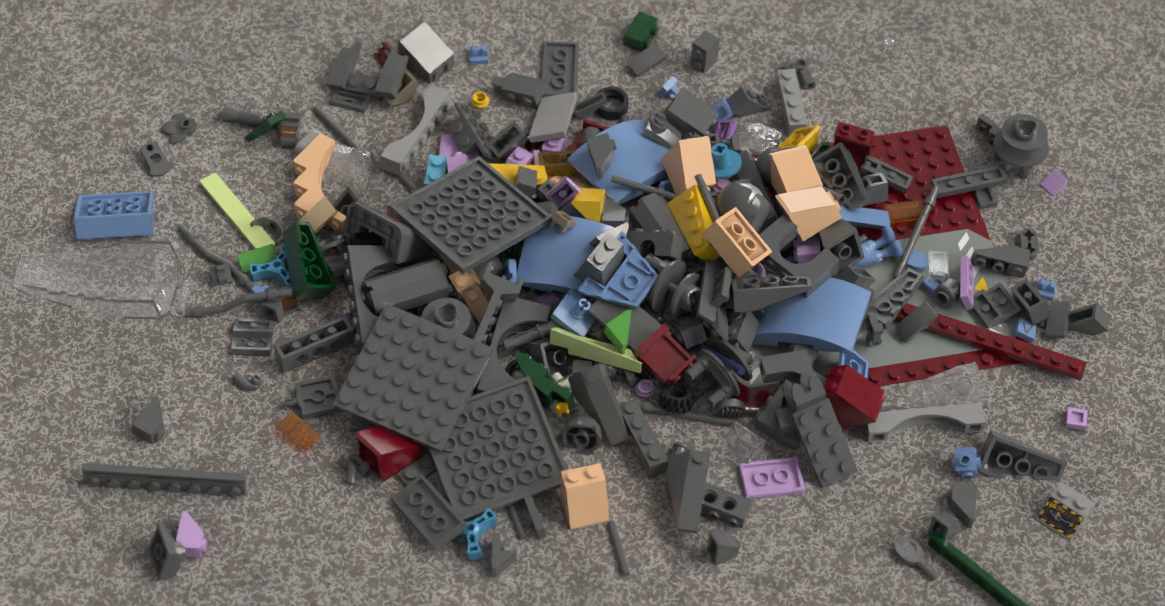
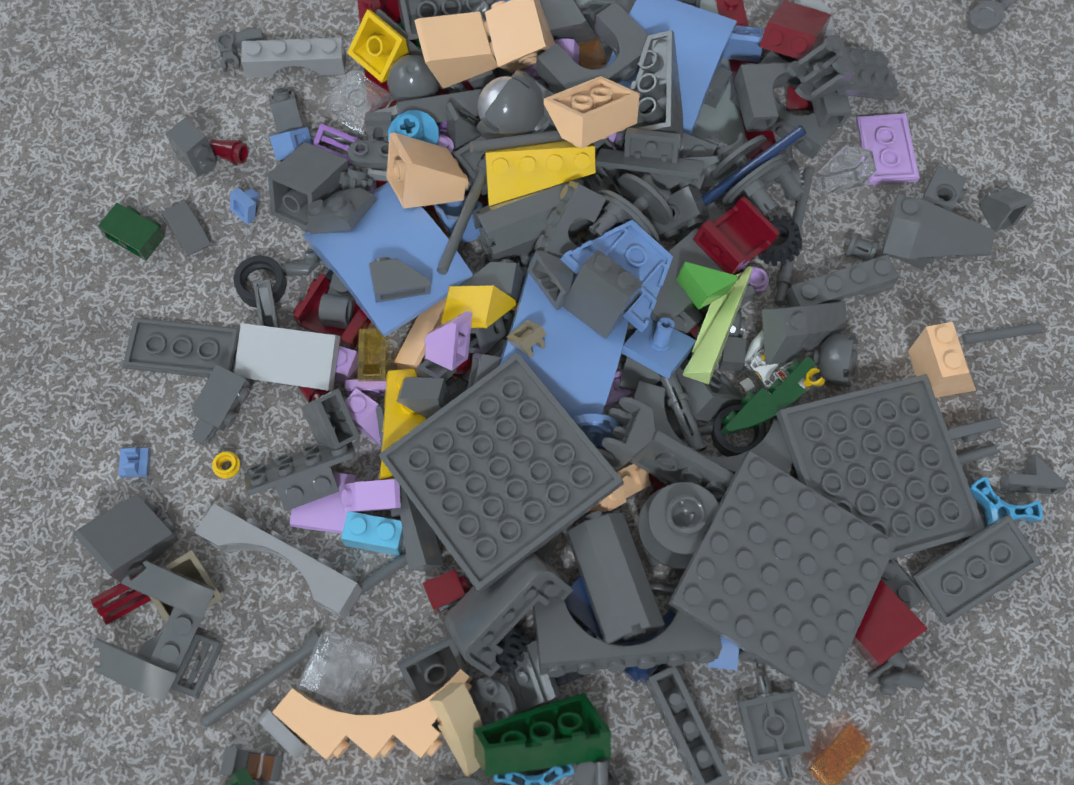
camera: 85 degrees left, 15 degrees up
none -> dark red cone [209,139,249,165]

